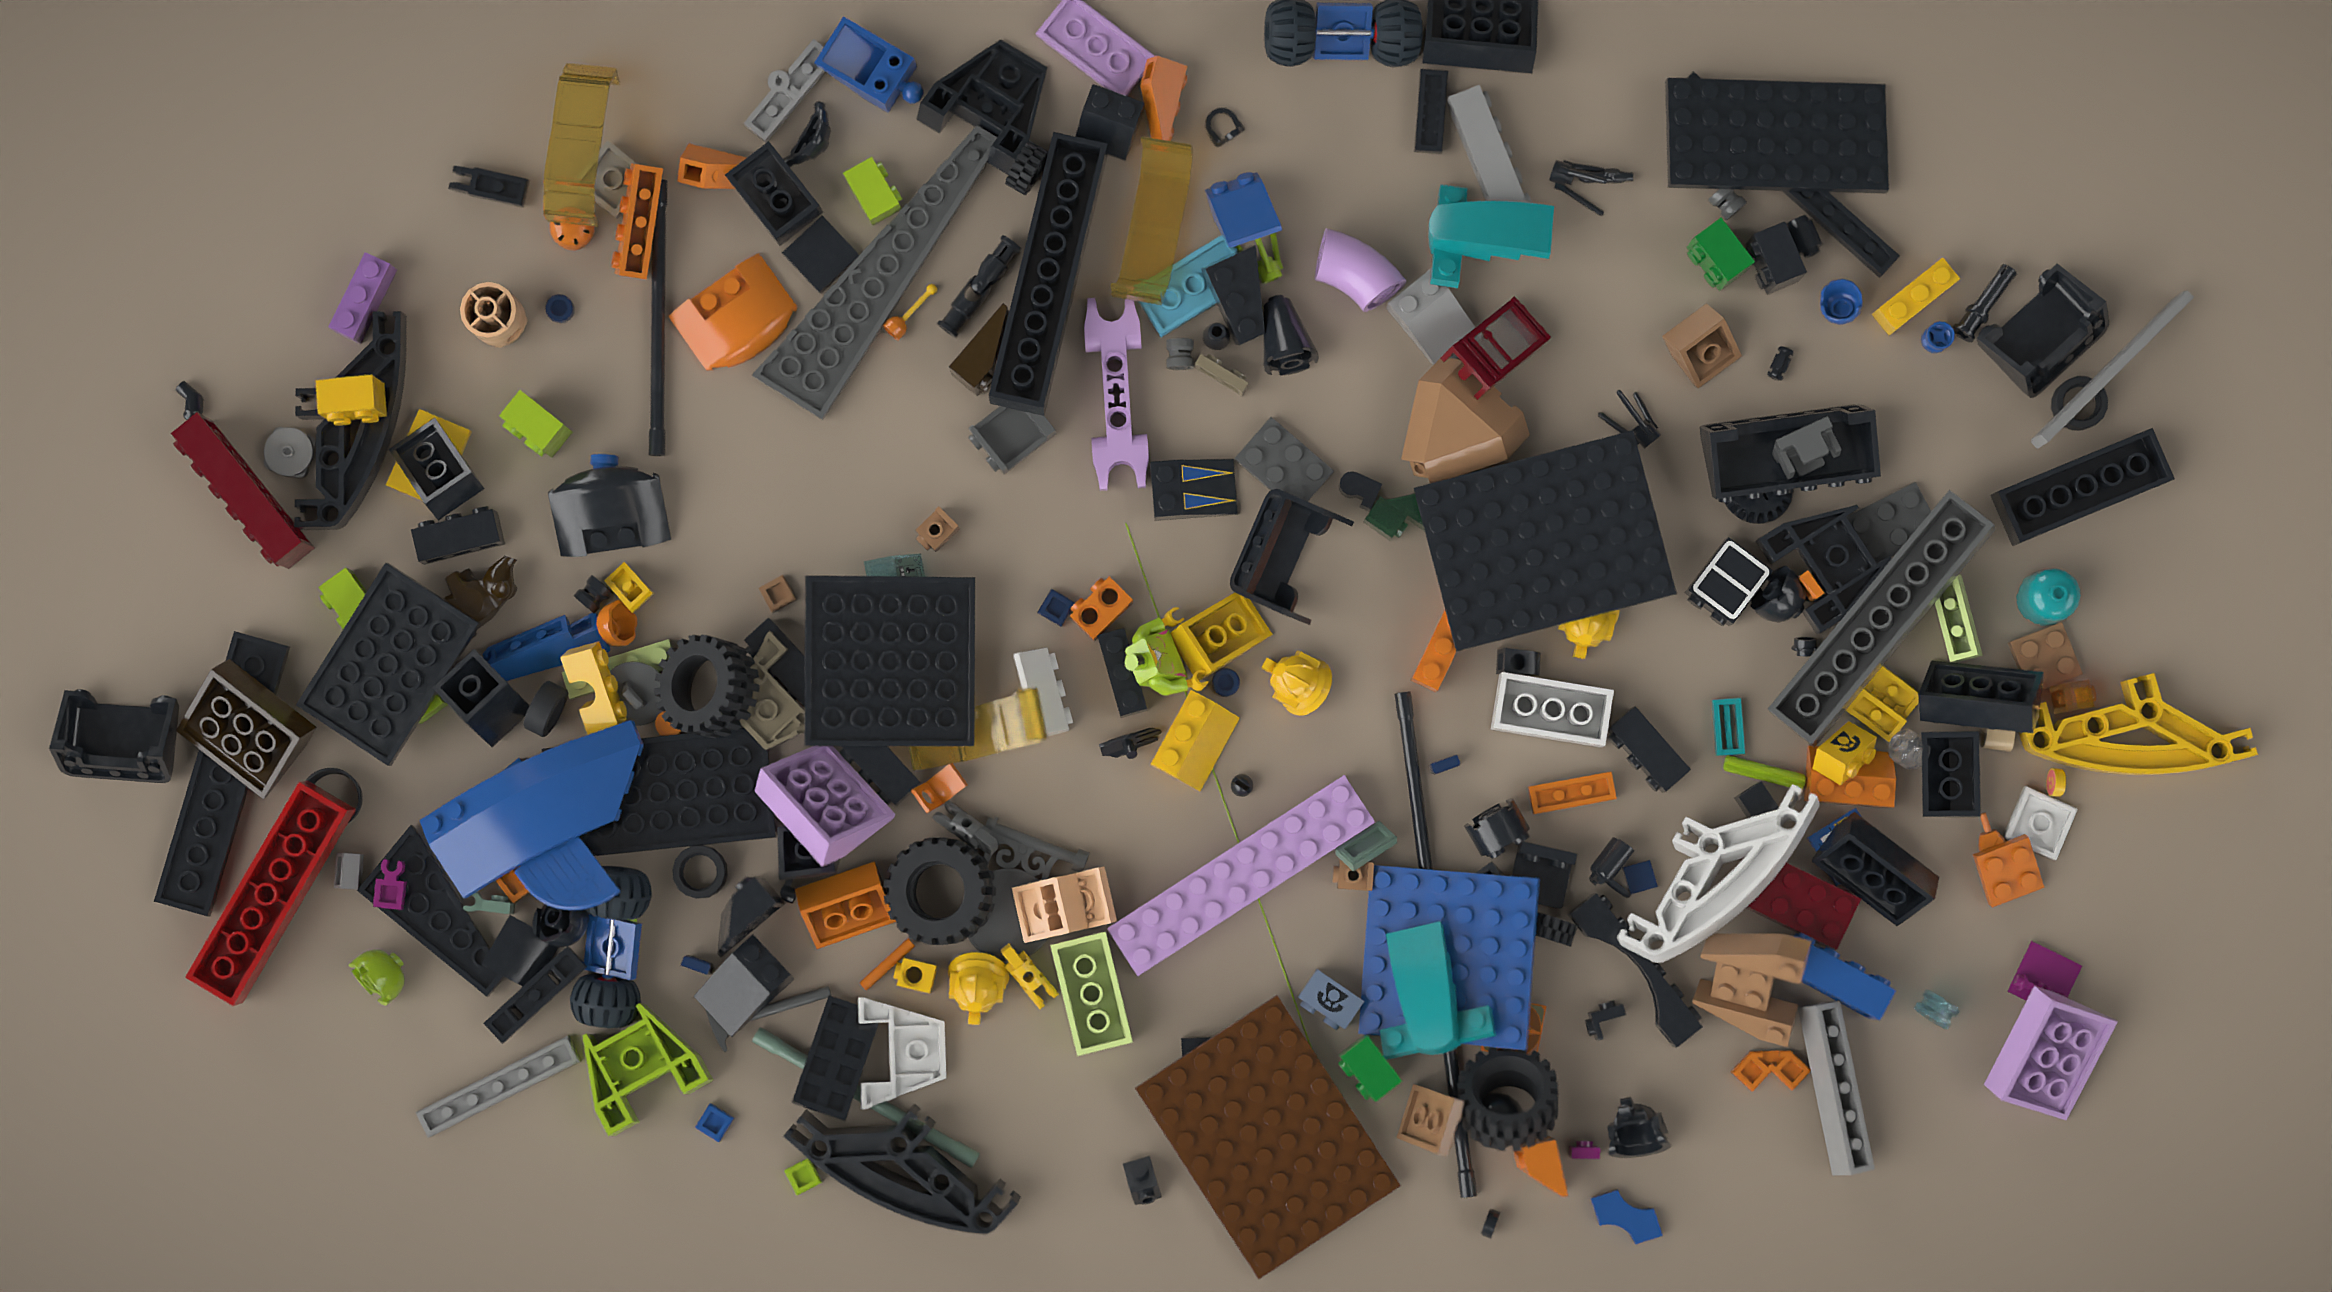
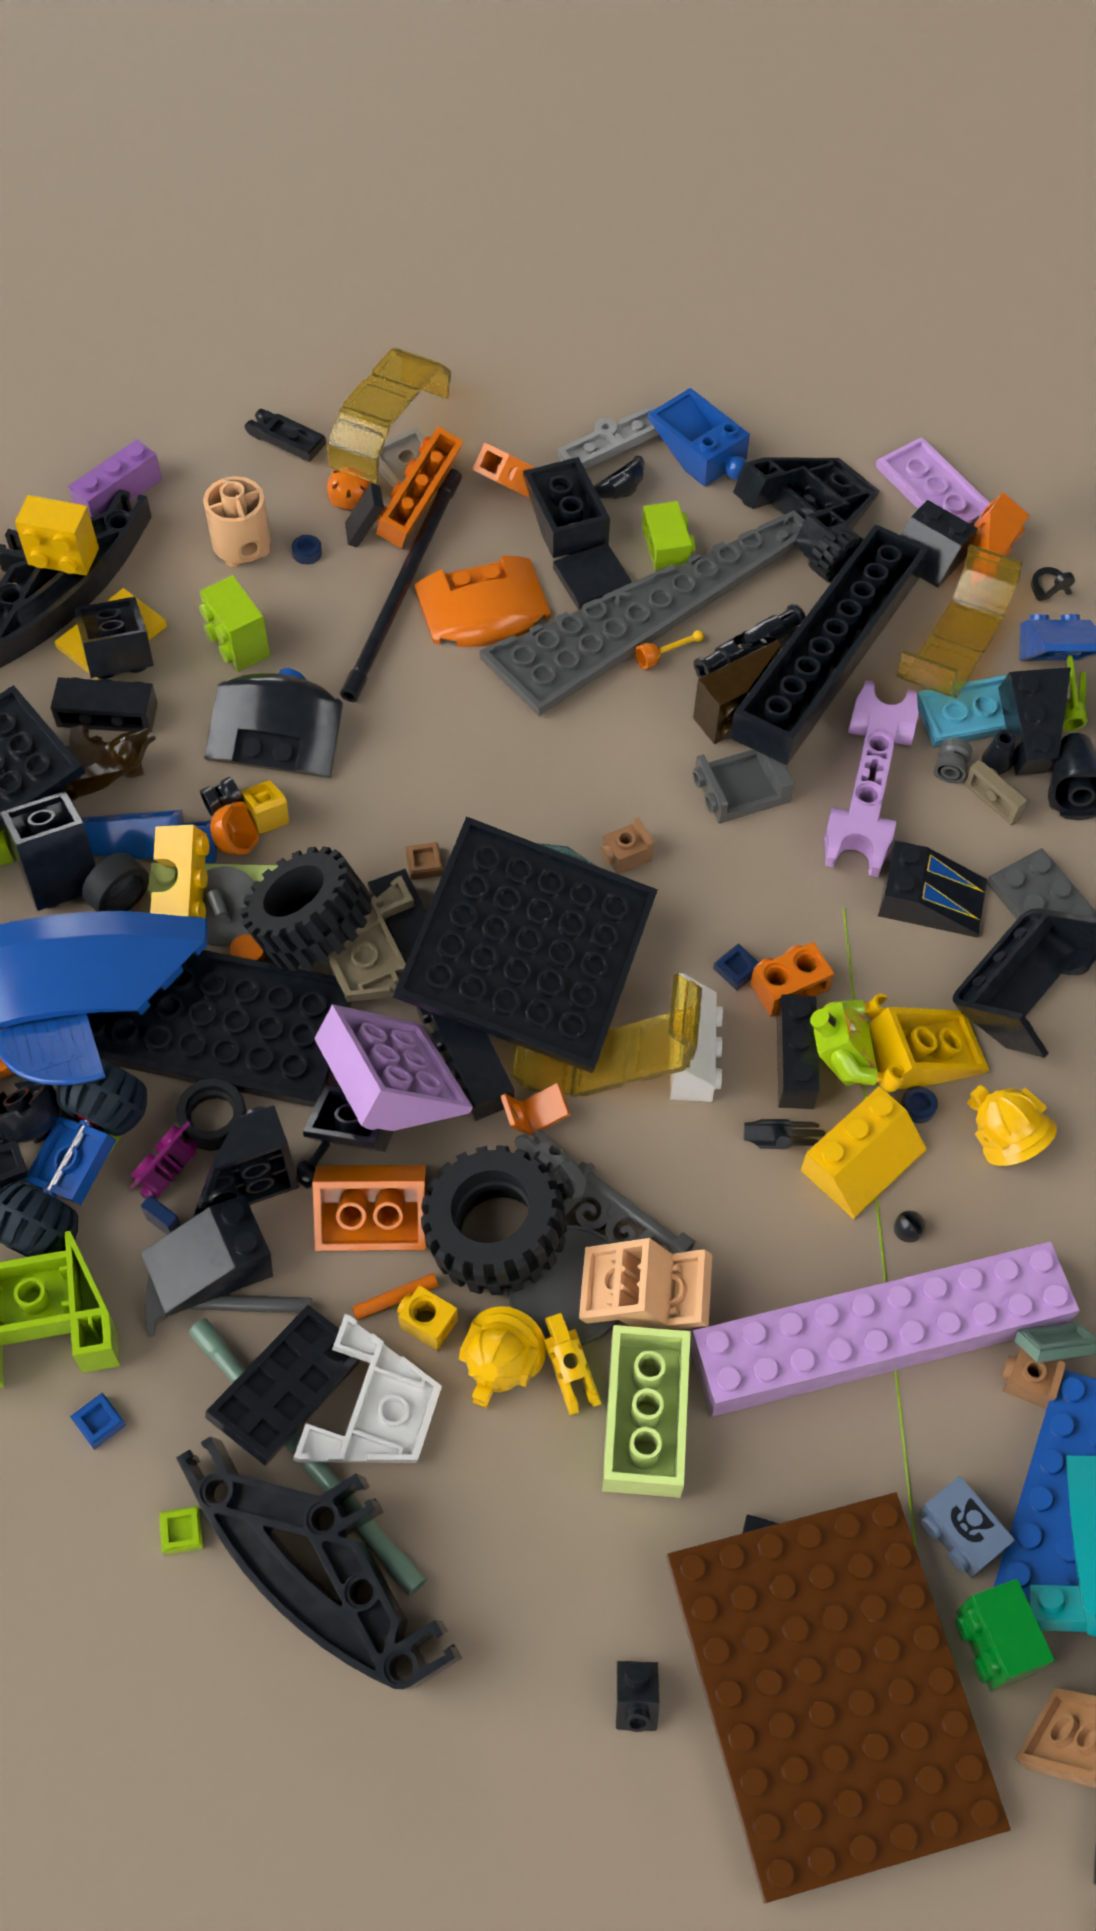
camera: 15 degrees right, 25 degrees down
none -> magenta hinge [129,1121,198,1199]
none -> black tile [345,483,384,547]

